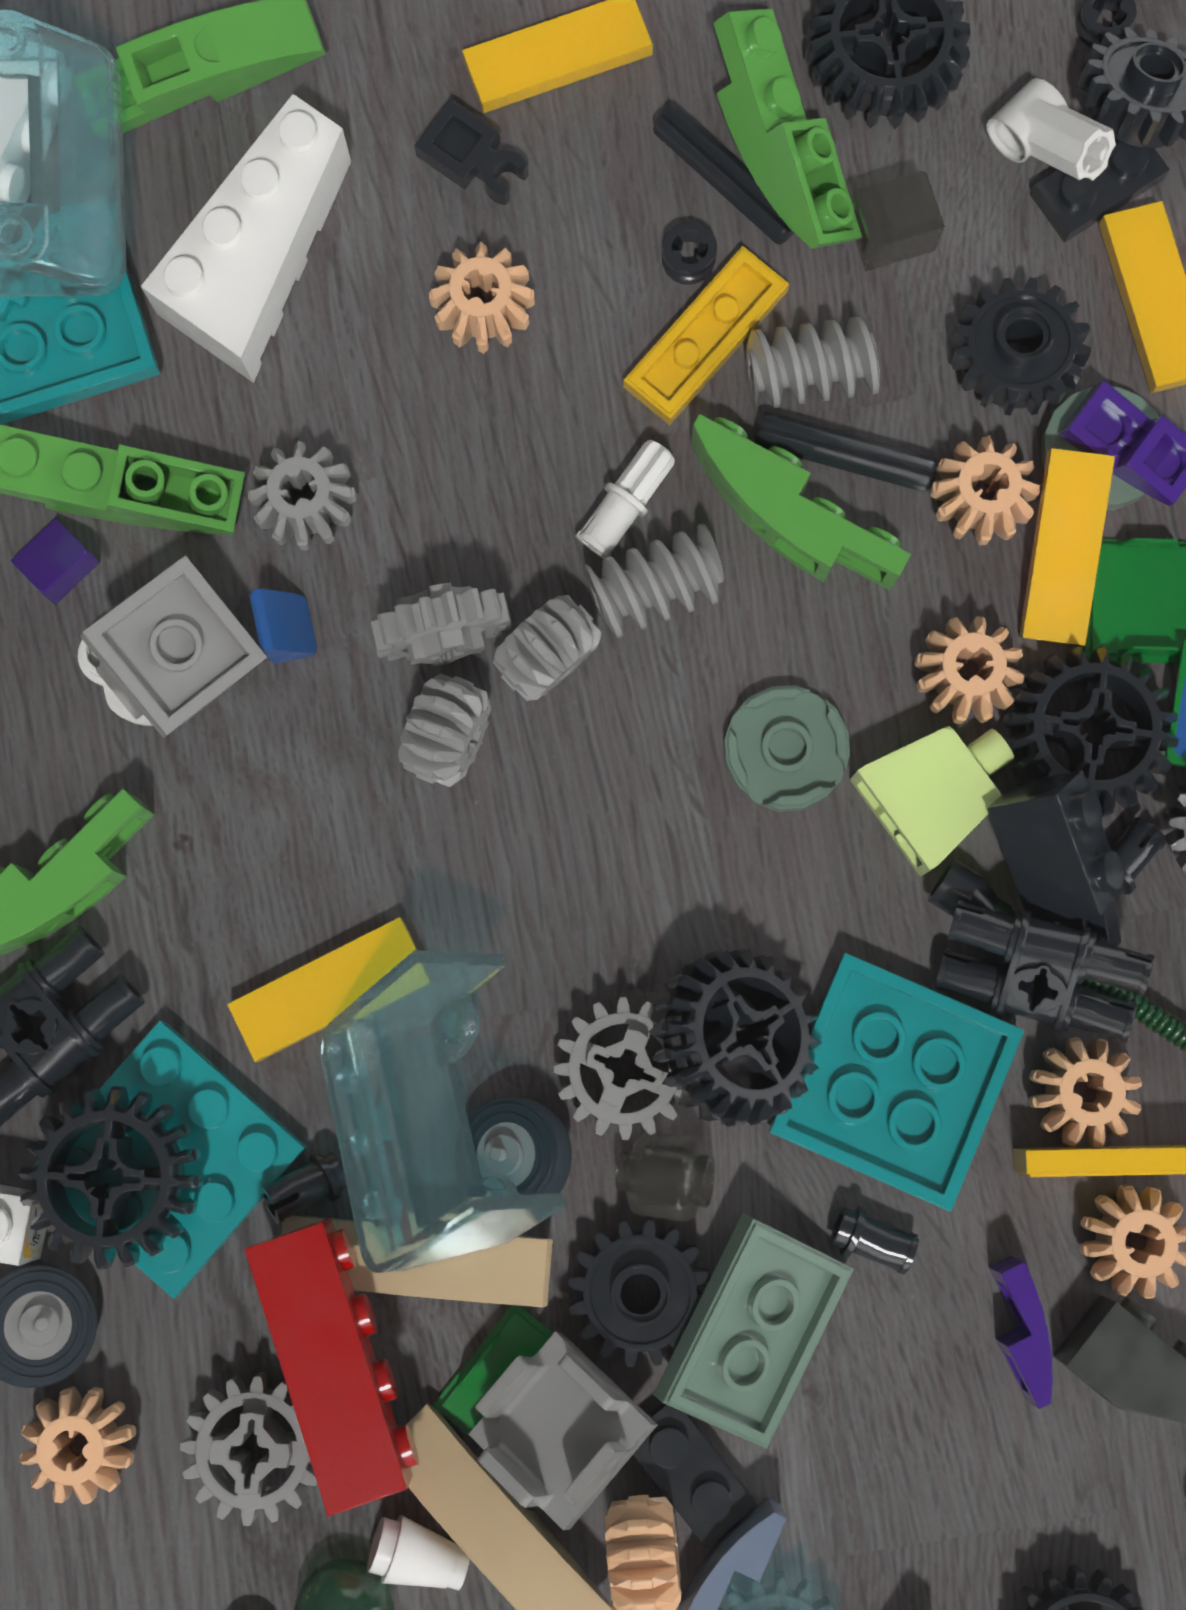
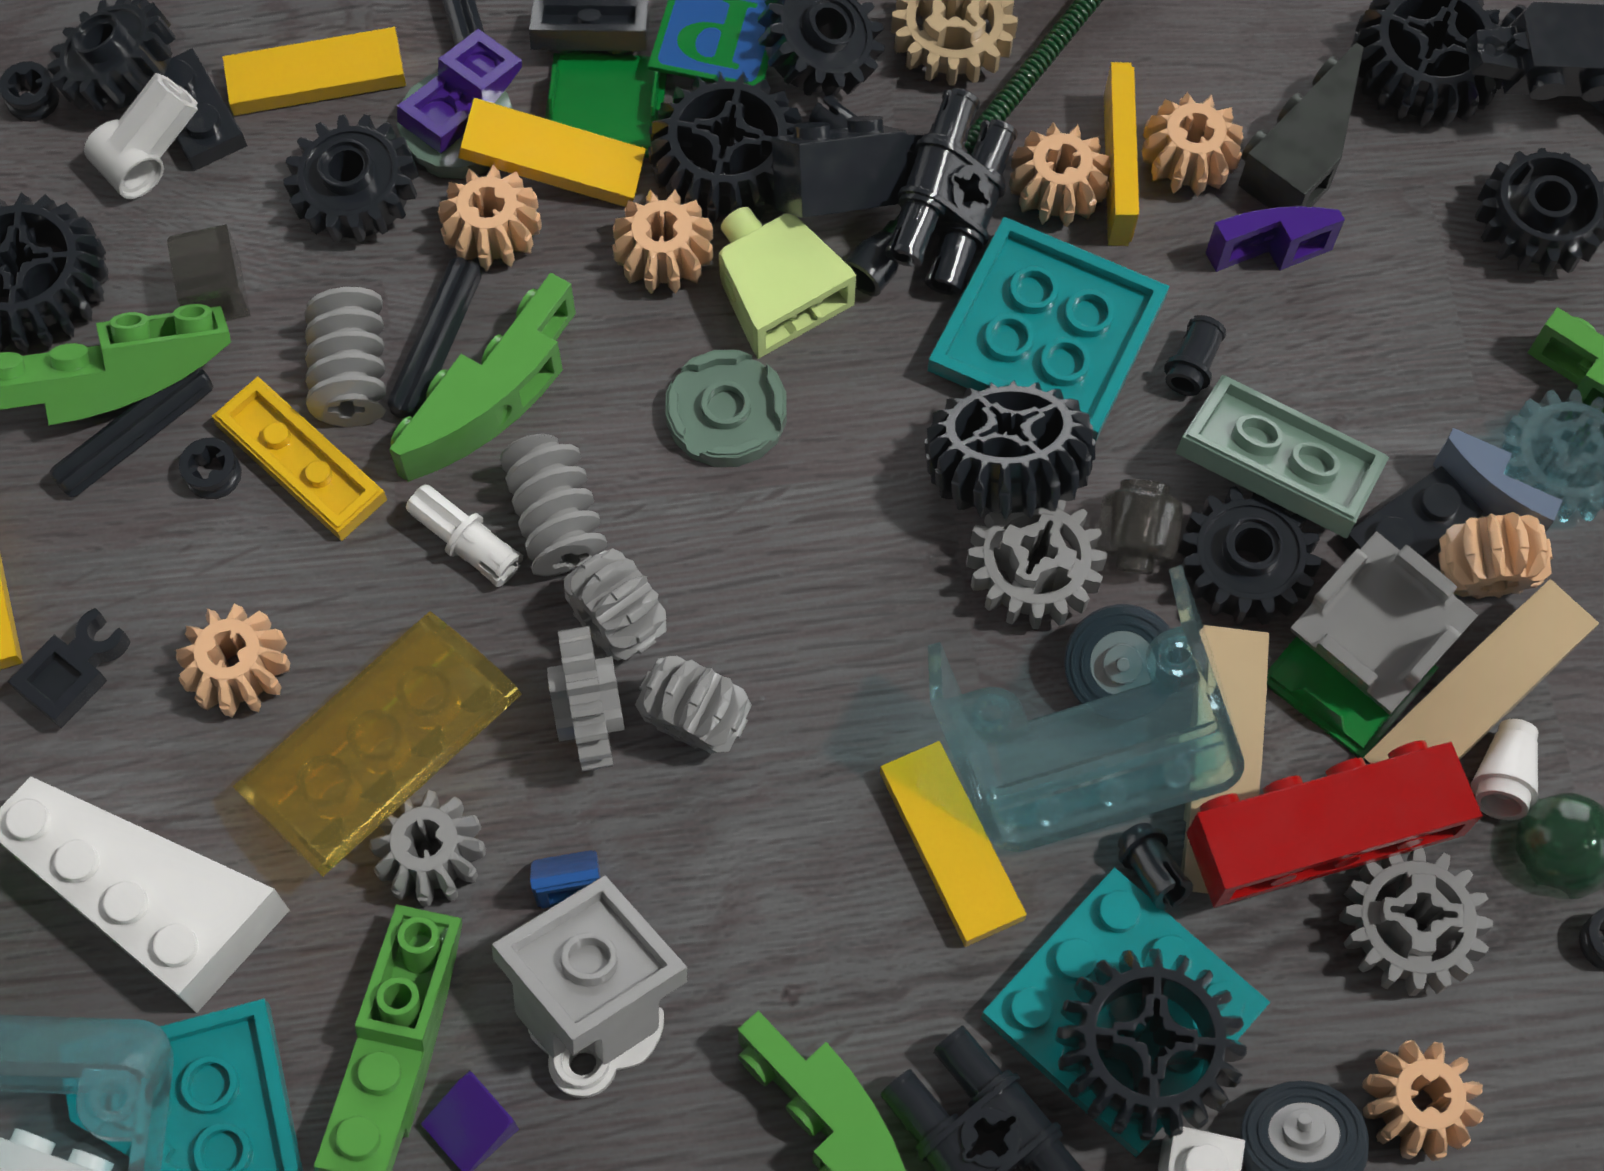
camera: 90 degrees left, 15 degrees down
none -> clear yellow slope [233,611,522,877]

